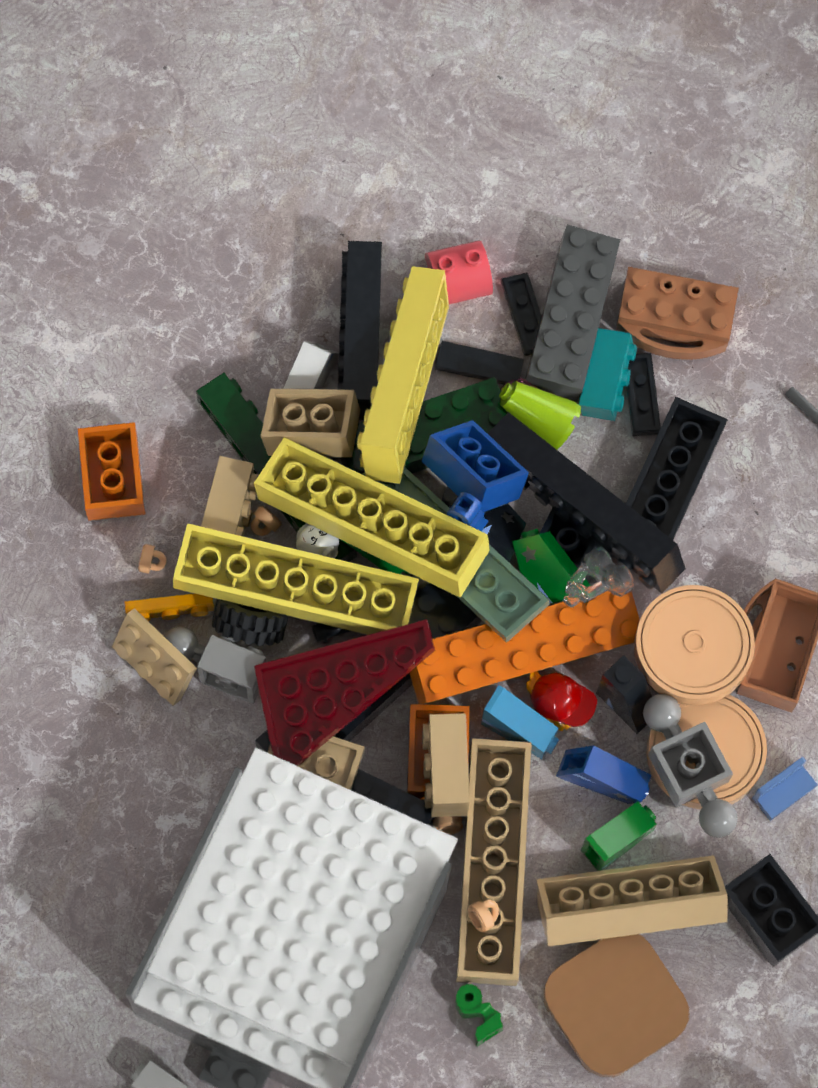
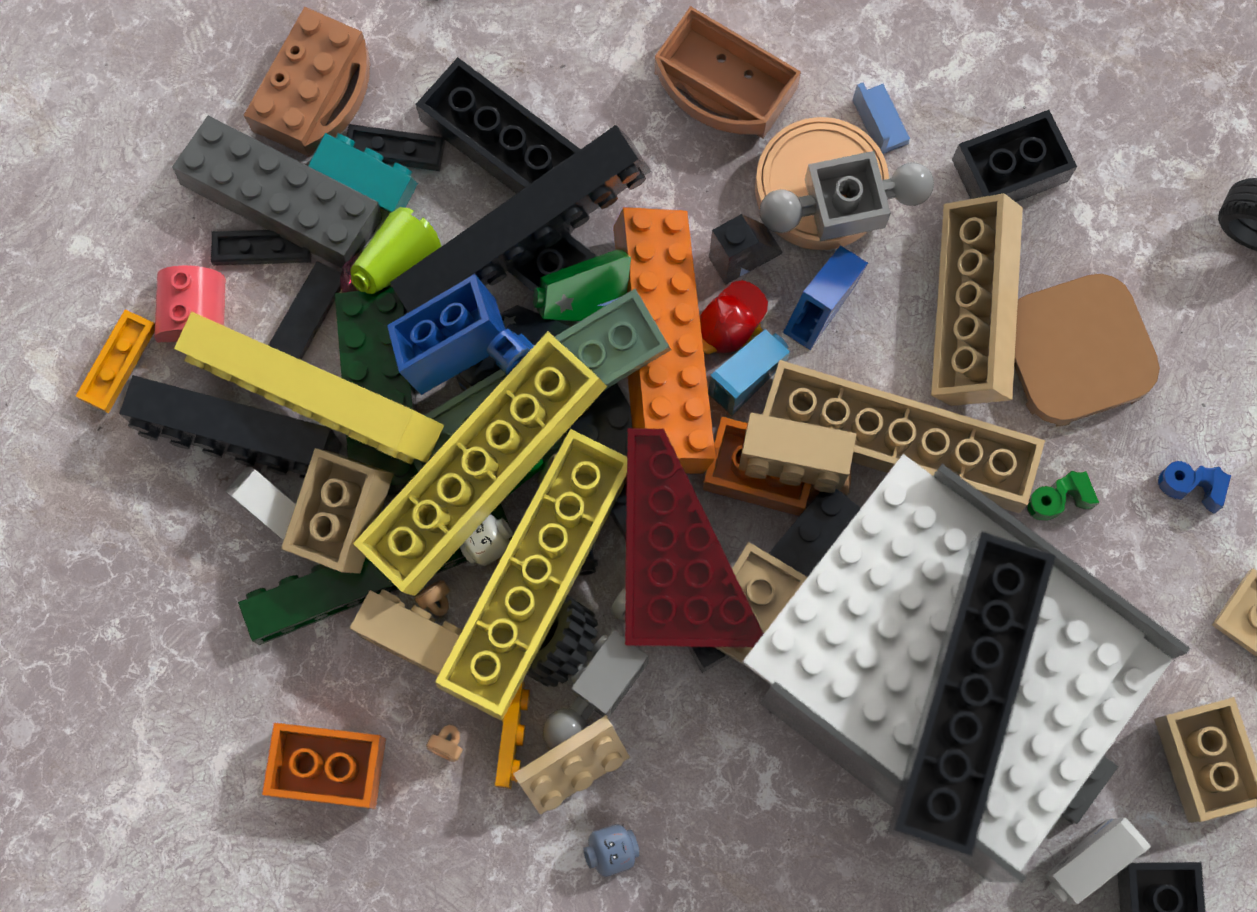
camera: 70 degrees left, 5 degrees up
light nougat tile [468,899,499,933] -> none
clear piece [563,547,634,608] -> none
green slope [580,801,657,871] -> none
light nougat brick [634,585,755,705] -> none
none -> light orange plate [76,309,155,414]
none -> sand blue head [584,824,639,877]
none -> black brick [887,531,1056,858]

